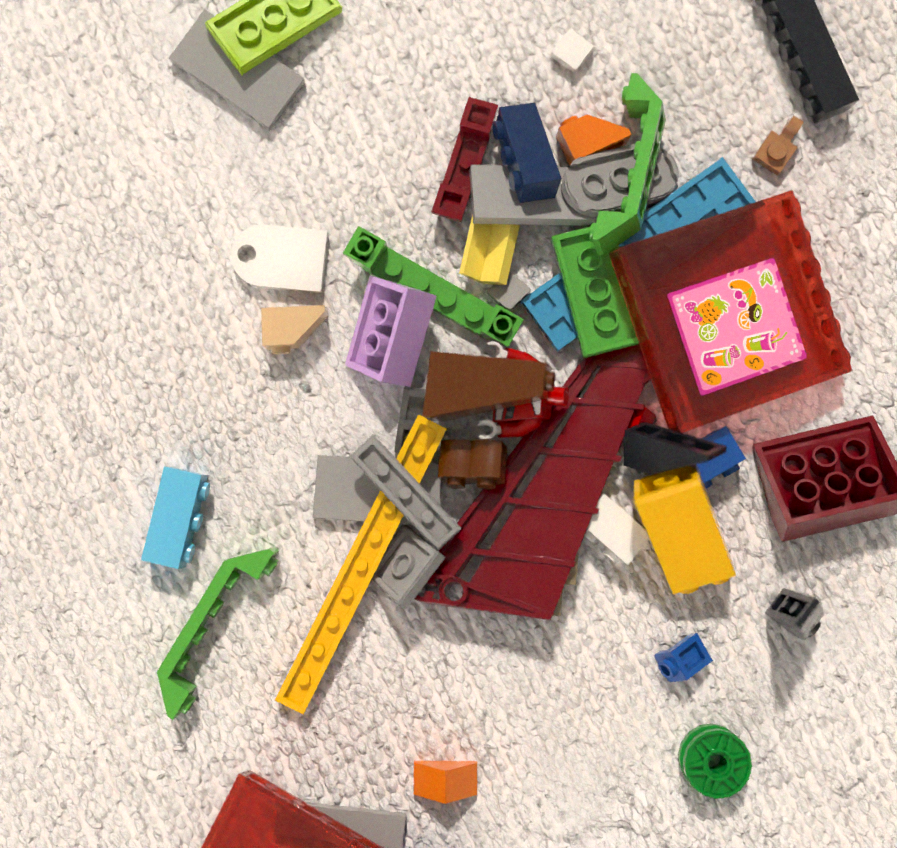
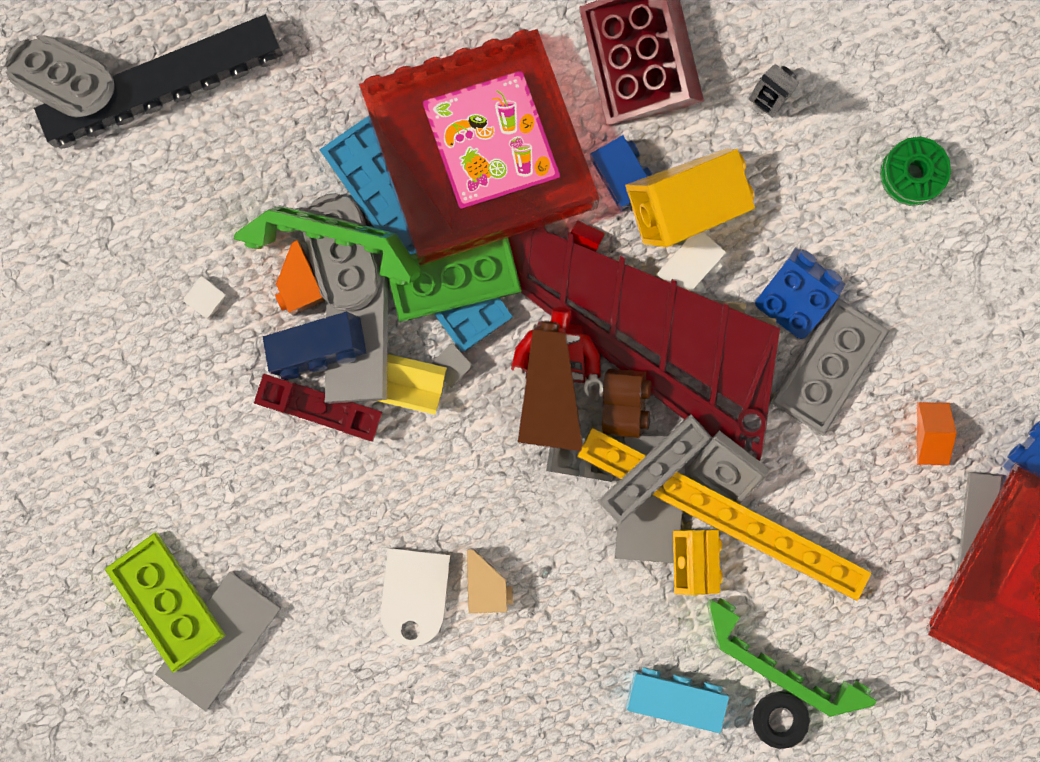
camera: 85 degrees left, 0 degrees up
bright green slope [343,226,524,347] -> none
lavender slope [345,275,437,387] -> none
black slope [623,422,727,475] -> none
blue bracket [654,633,713,682] -> none
medium nougat plate [752,115,804,176] -> none
none -> yellow brick [673,530,723,595]
none -> black tyre [752,691,810,749]
none -> blue bracket [755,247,846,339]
none -> light grey tile [770,298,890,436]

